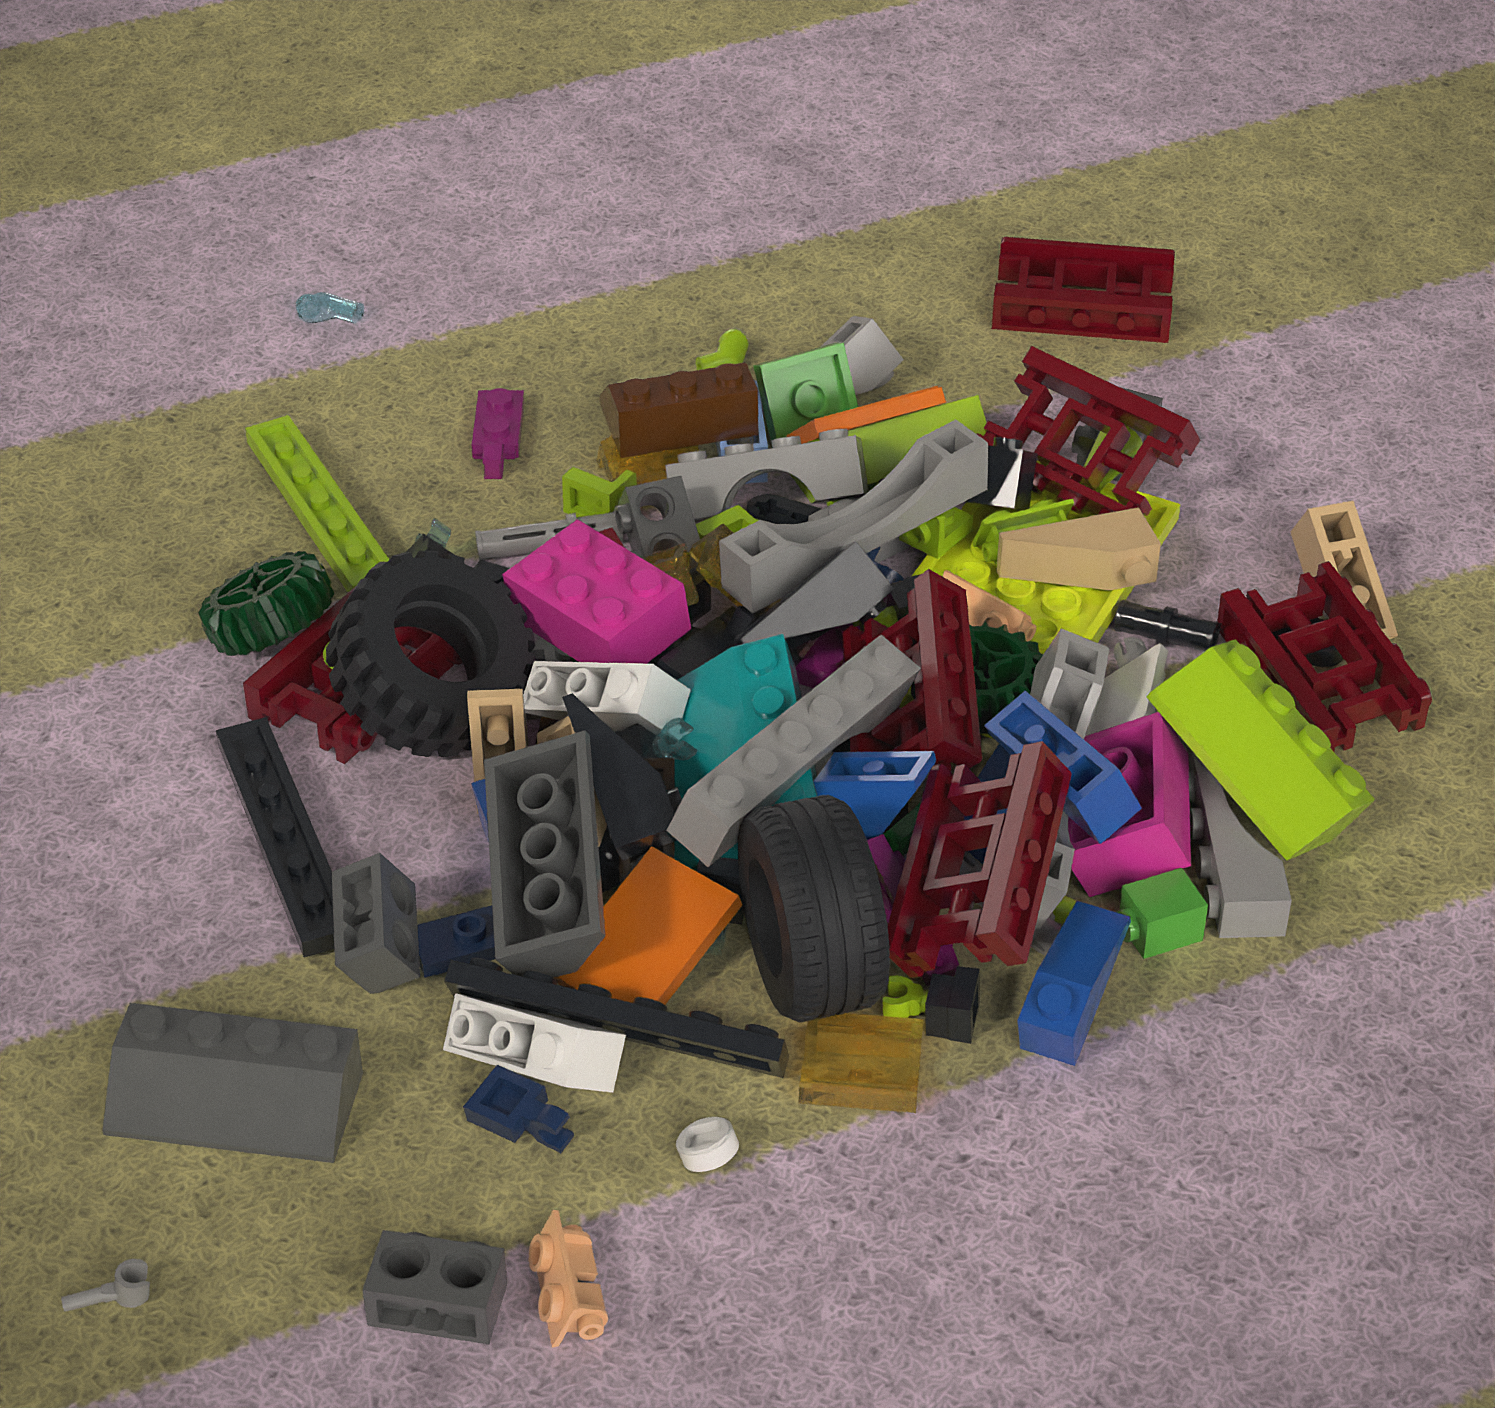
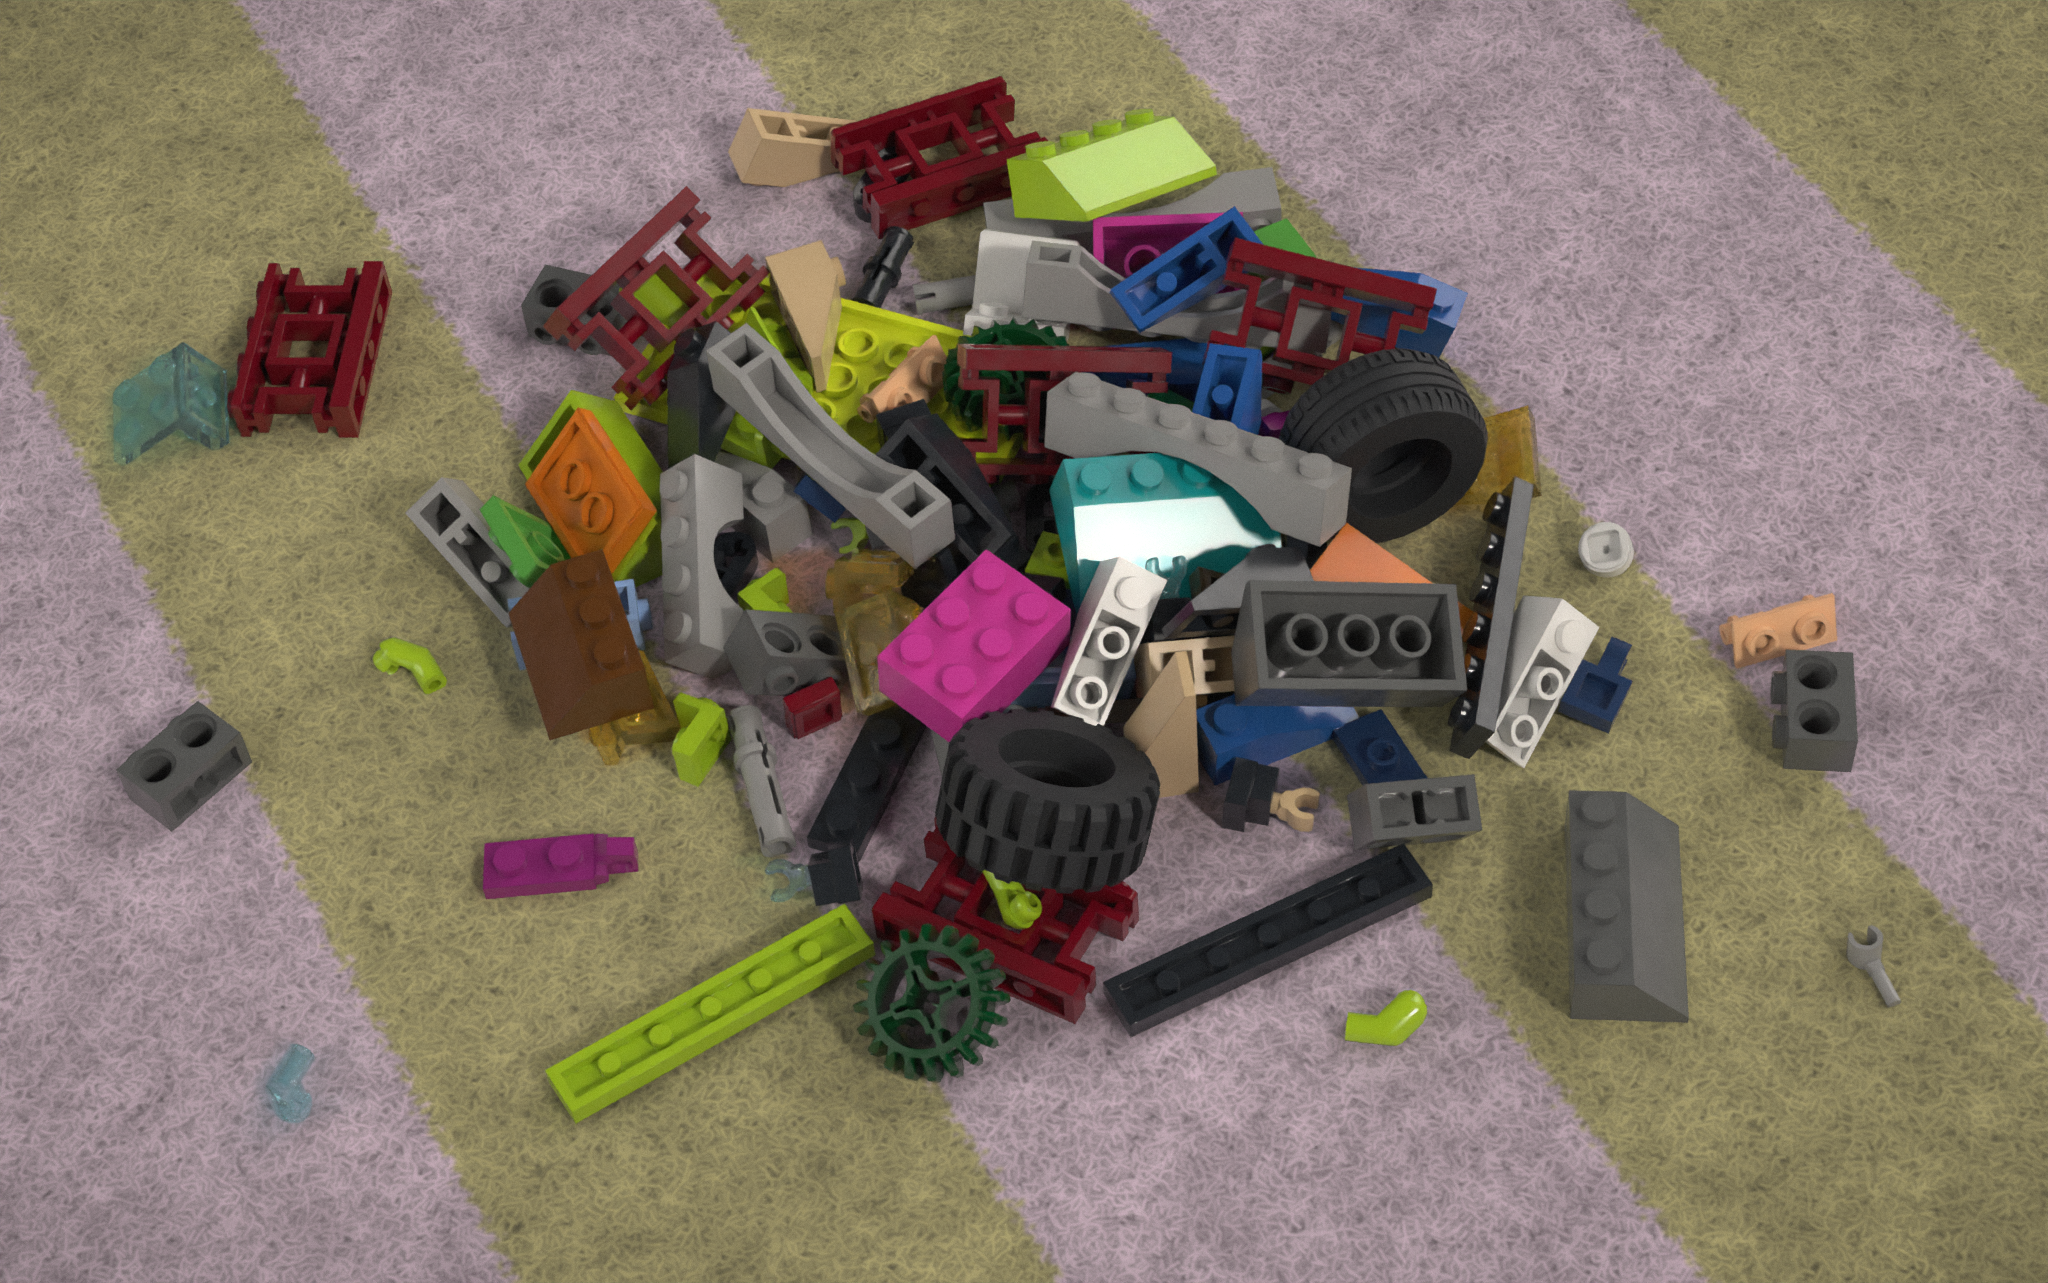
camera: 90 degrees left, 10 degrees up
none -> clear light blue bracket [113,342,230,466]
none -> dark grey brick [116,701,252,832]
none -> black piece [1222,757,1320,832]
none -> lime arm [1345,990,1427,1046]

